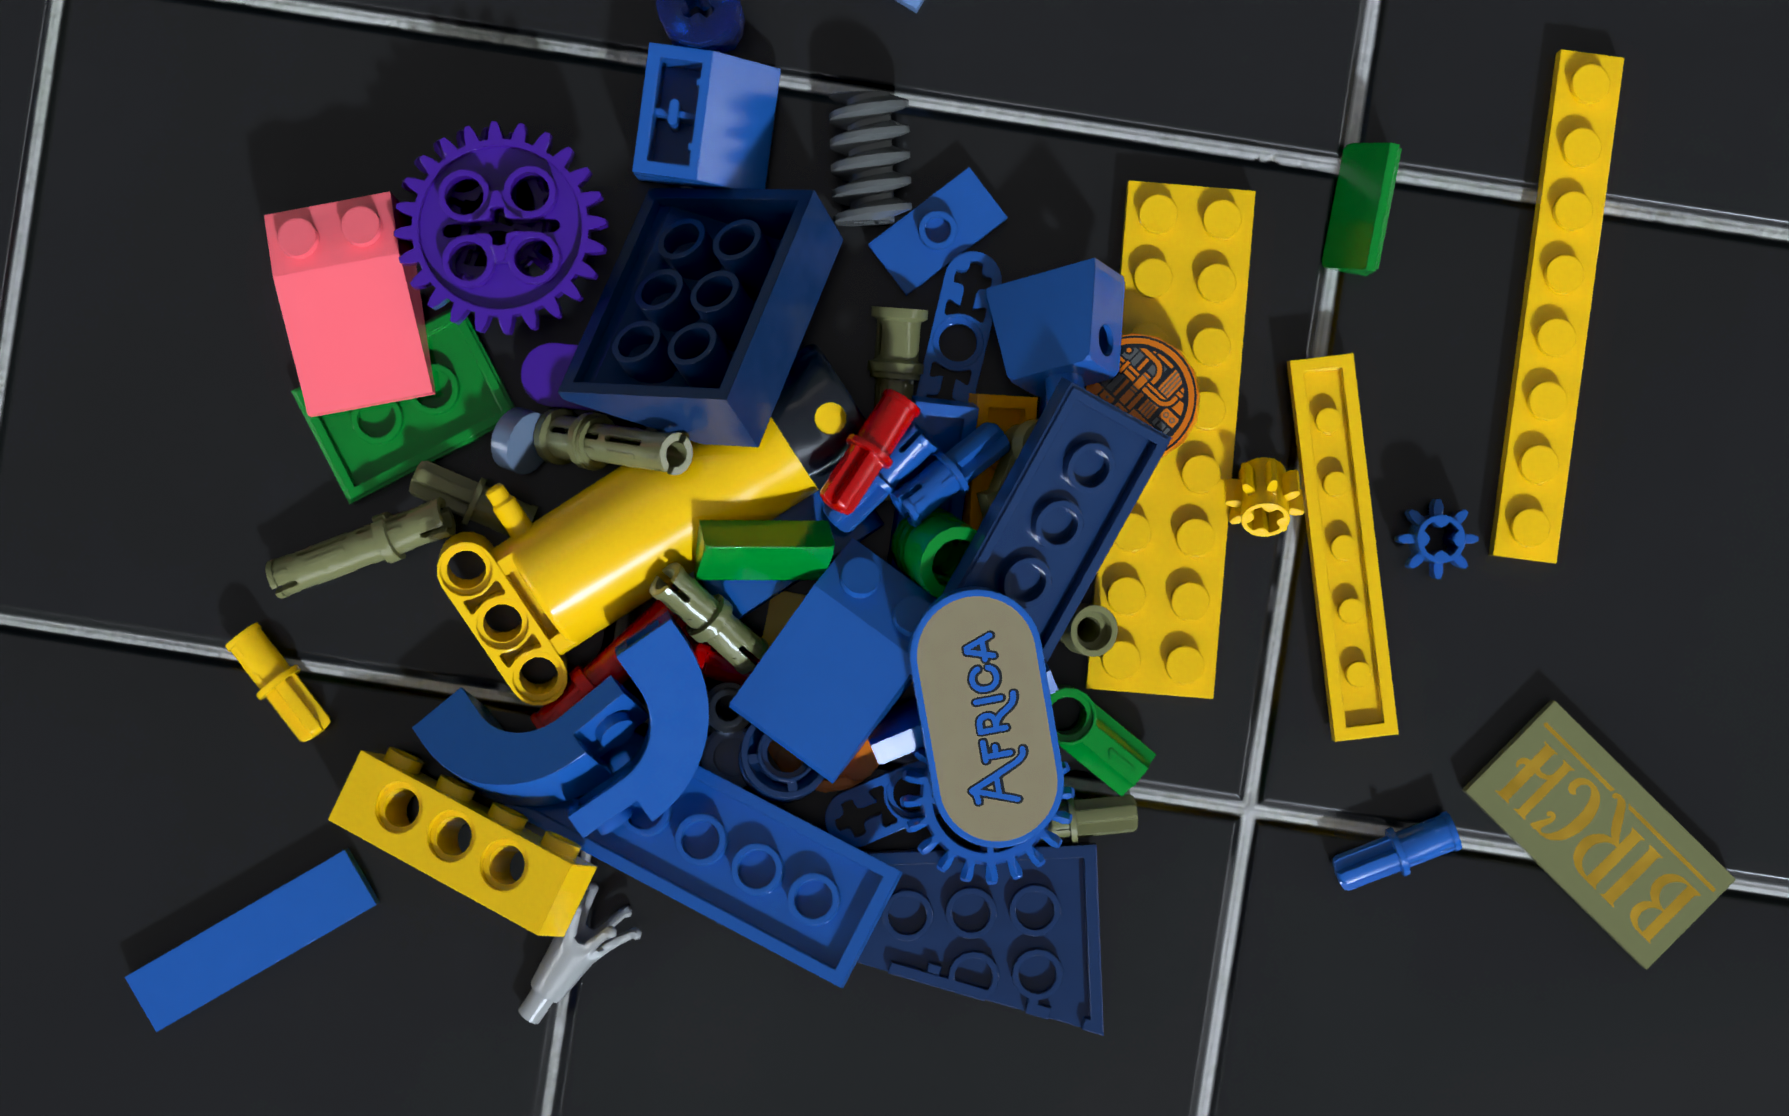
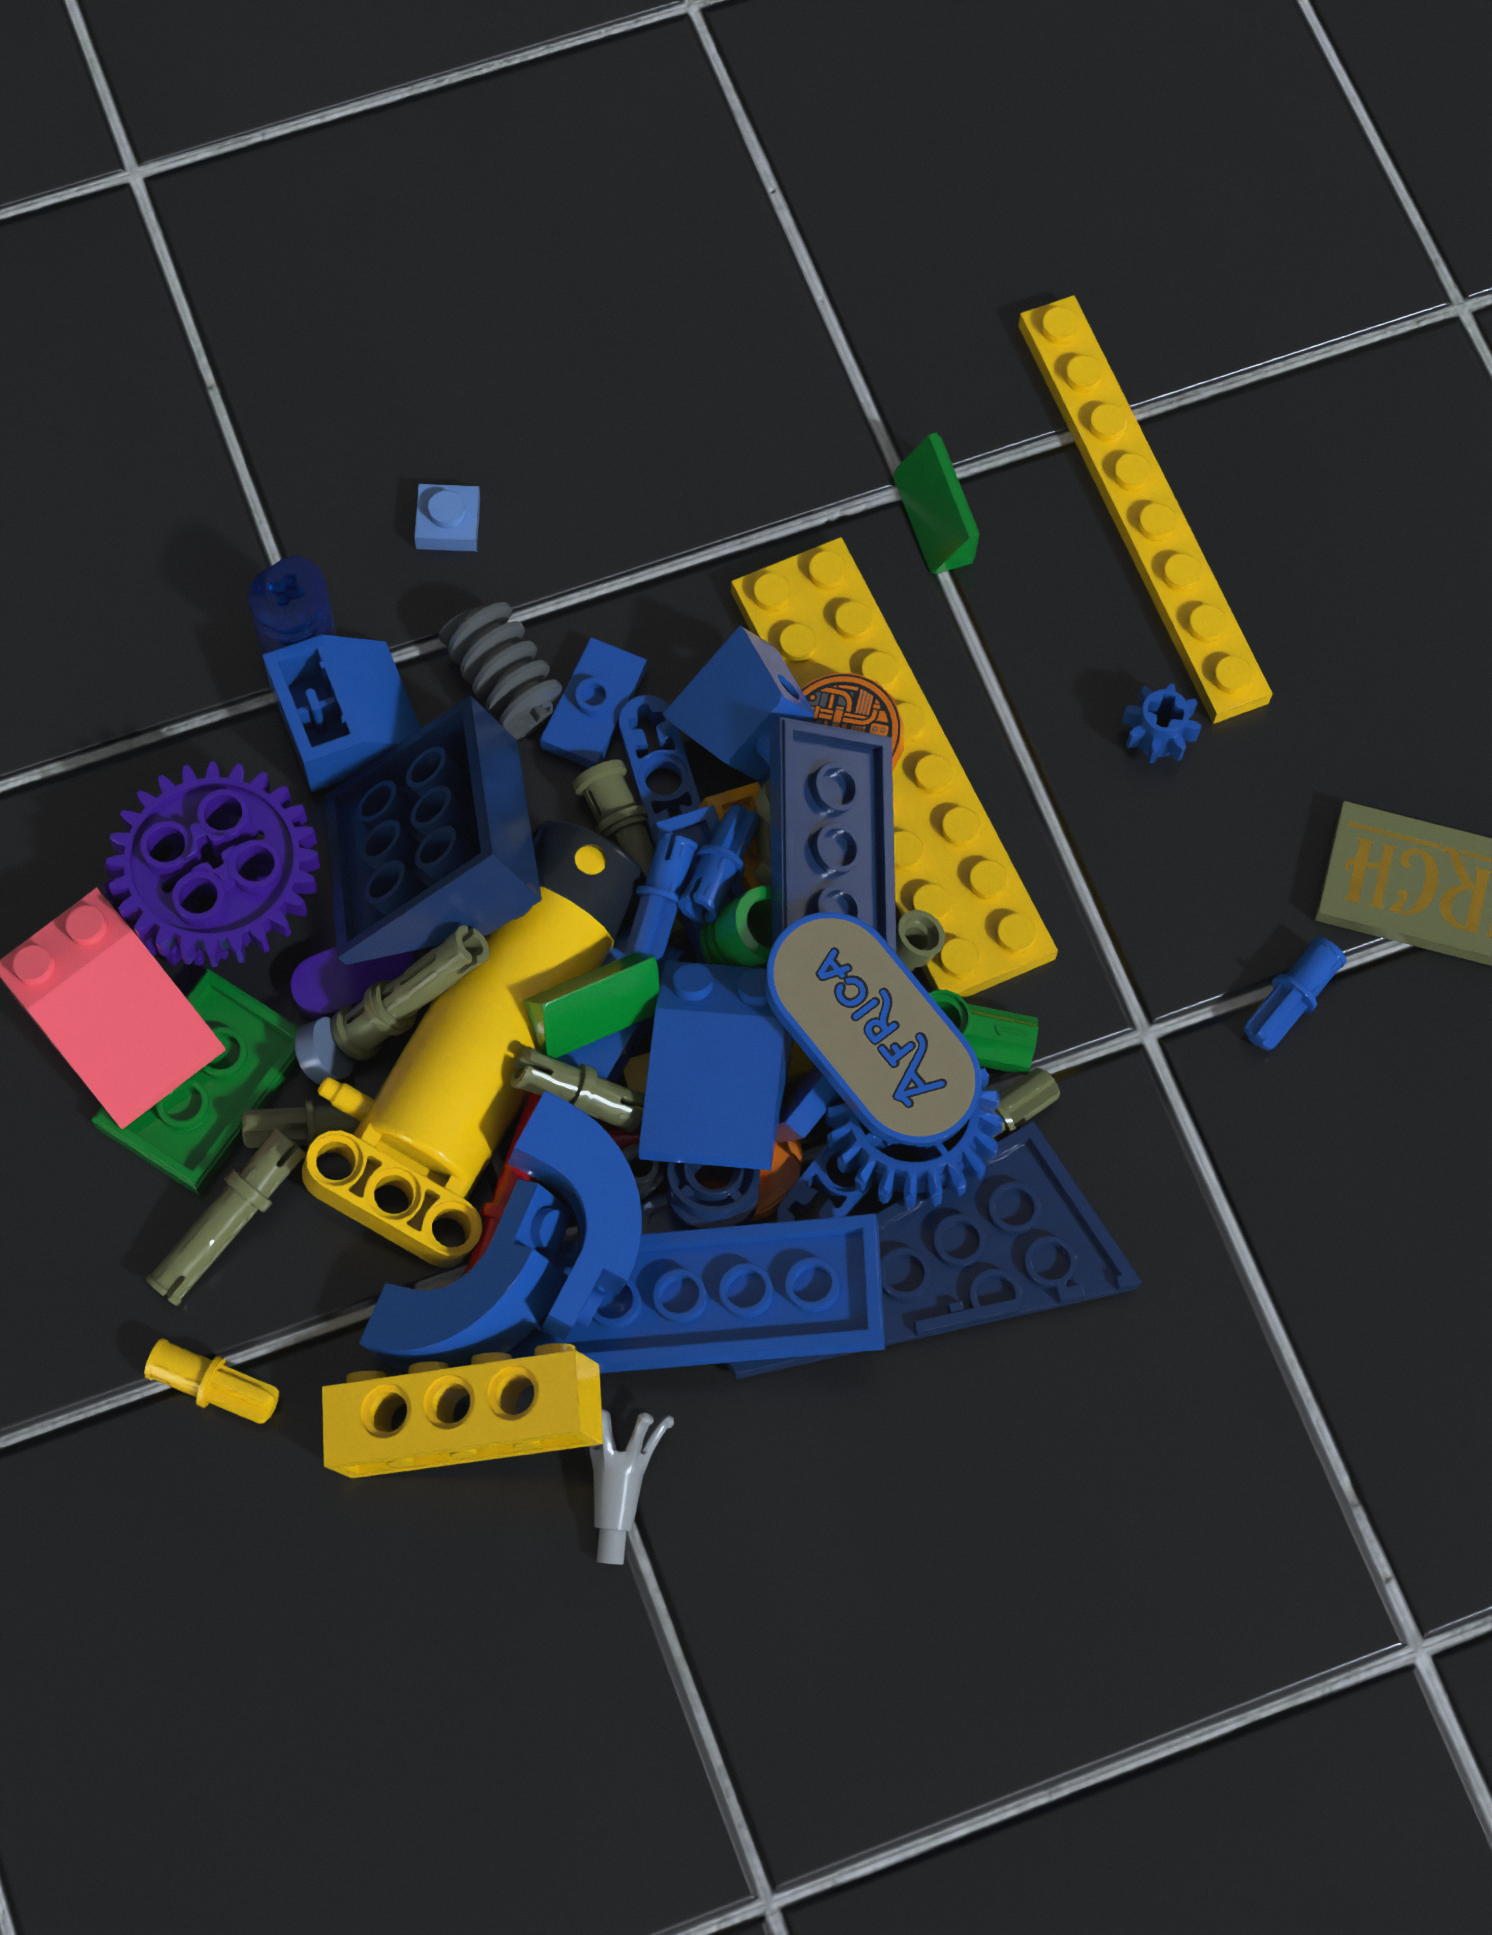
camera: 30 degrees left, 20 degrees down
blue tile [125,848,380,1032] -> none
red axle [820,388,921,515] -> none
yellow gear [1224,457,1304,537] -> none
yellow plate [1287,353,1399,742] -> none

